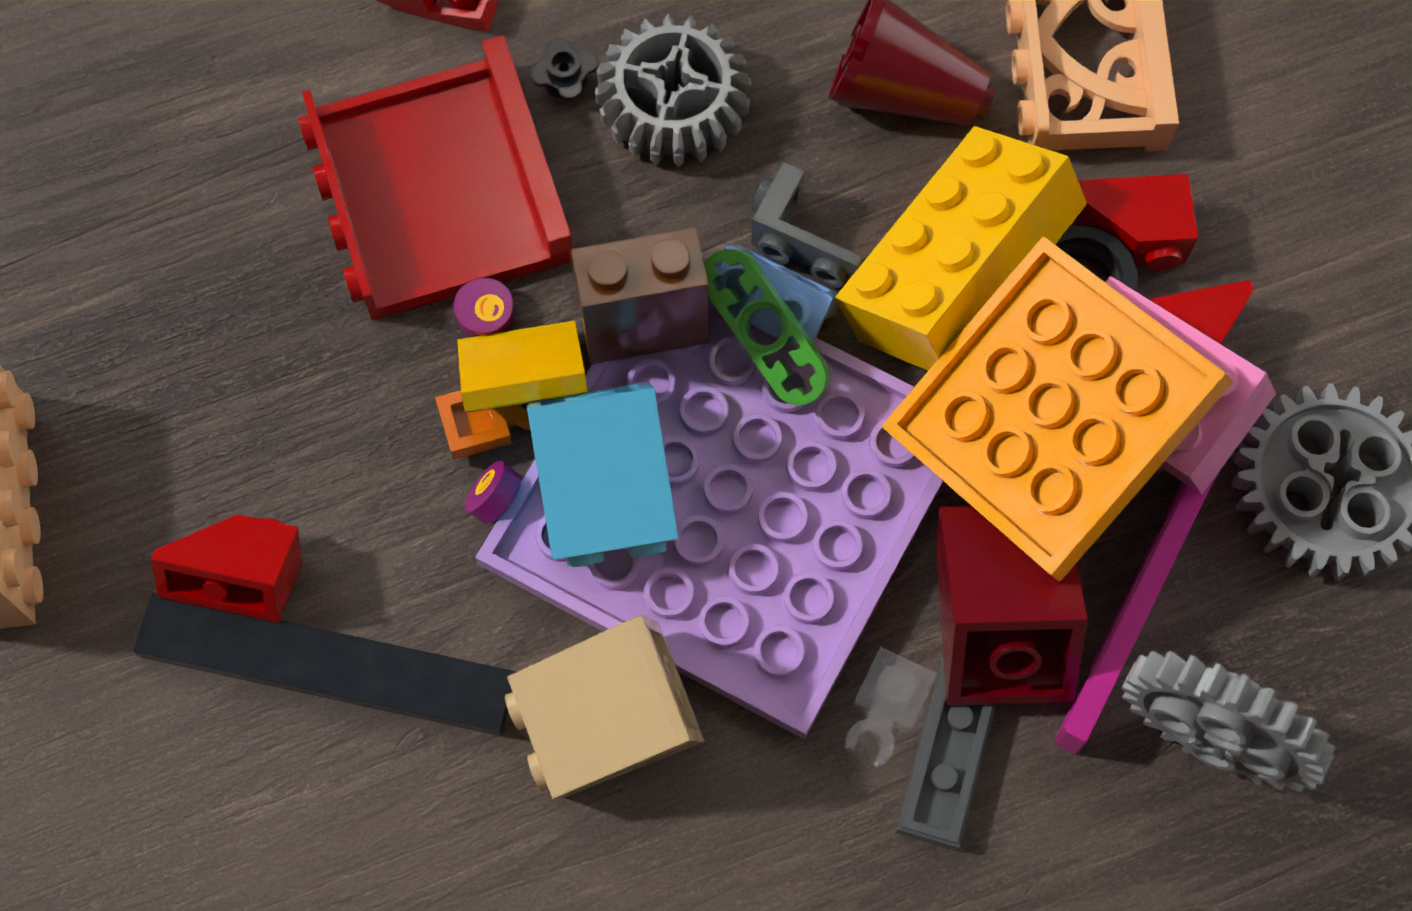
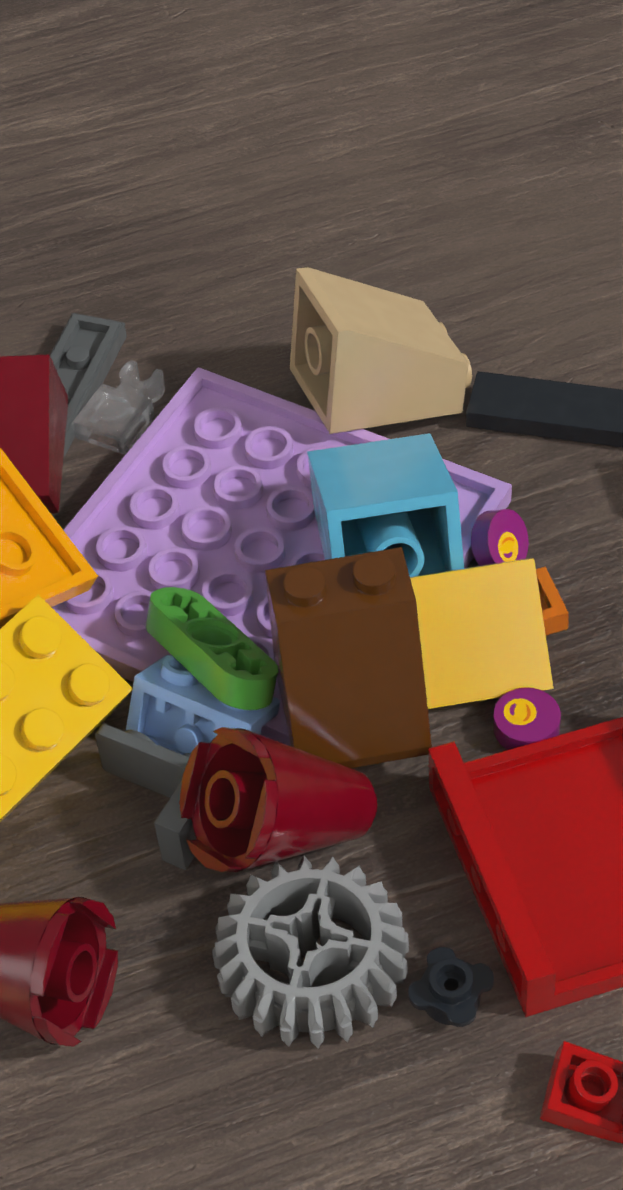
camera: 175 degrees left, 20 degrees down
none -> dark red cone [179,727,377,872]

